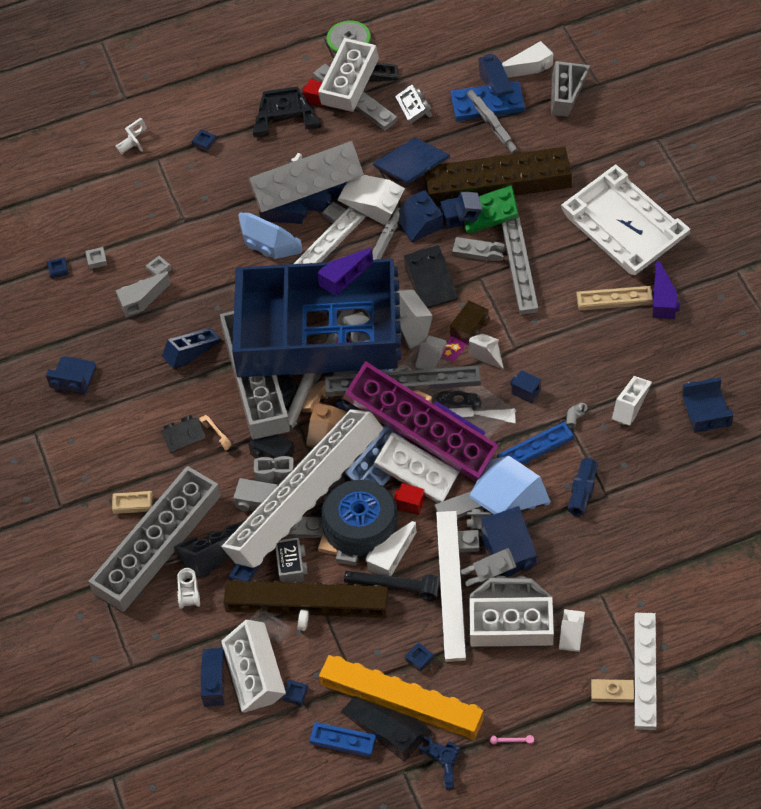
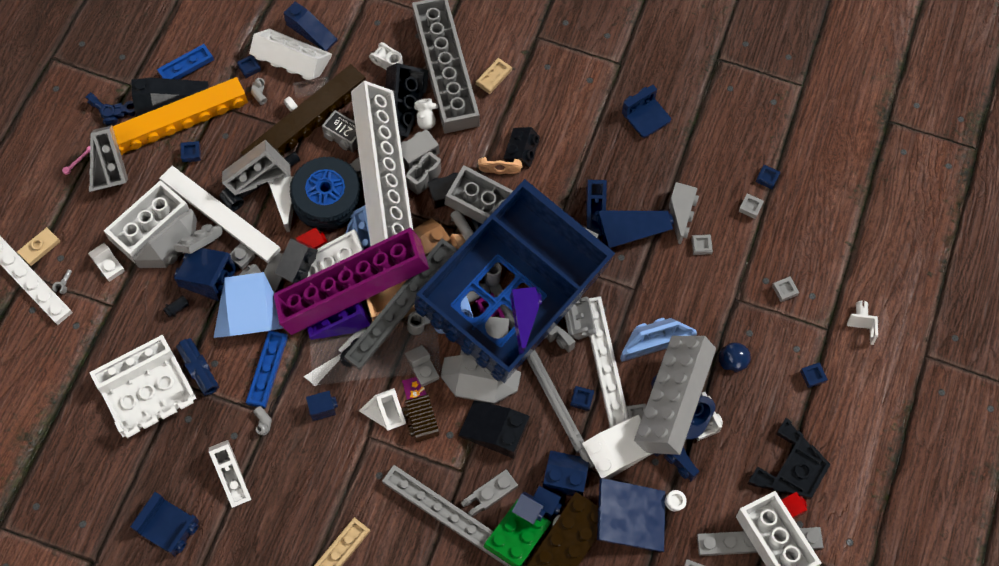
camera: 125 degrees right, 10 degrees up
none -> light grey hand [52,269,72,294]
none -> light grey wedge [89,125,128,192]
none -> white slope [89,335,197,438]
none -> black pin [163,295,189,318]
none -> light grey wedge [222,140,291,195]
none -> light grey arm [251,78,267,105]
none -> black brick [275,238,318,283]
none -> white animal [414,98,439,130]
none -> dark blue tile [570,386,594,411]
none -> dark blue slope [595,210,674,248]
none -> white tile [665,490,686,512]
none -> dark blue hair [718,342,751,372]
none -> light grey plate [772,276,799,302]

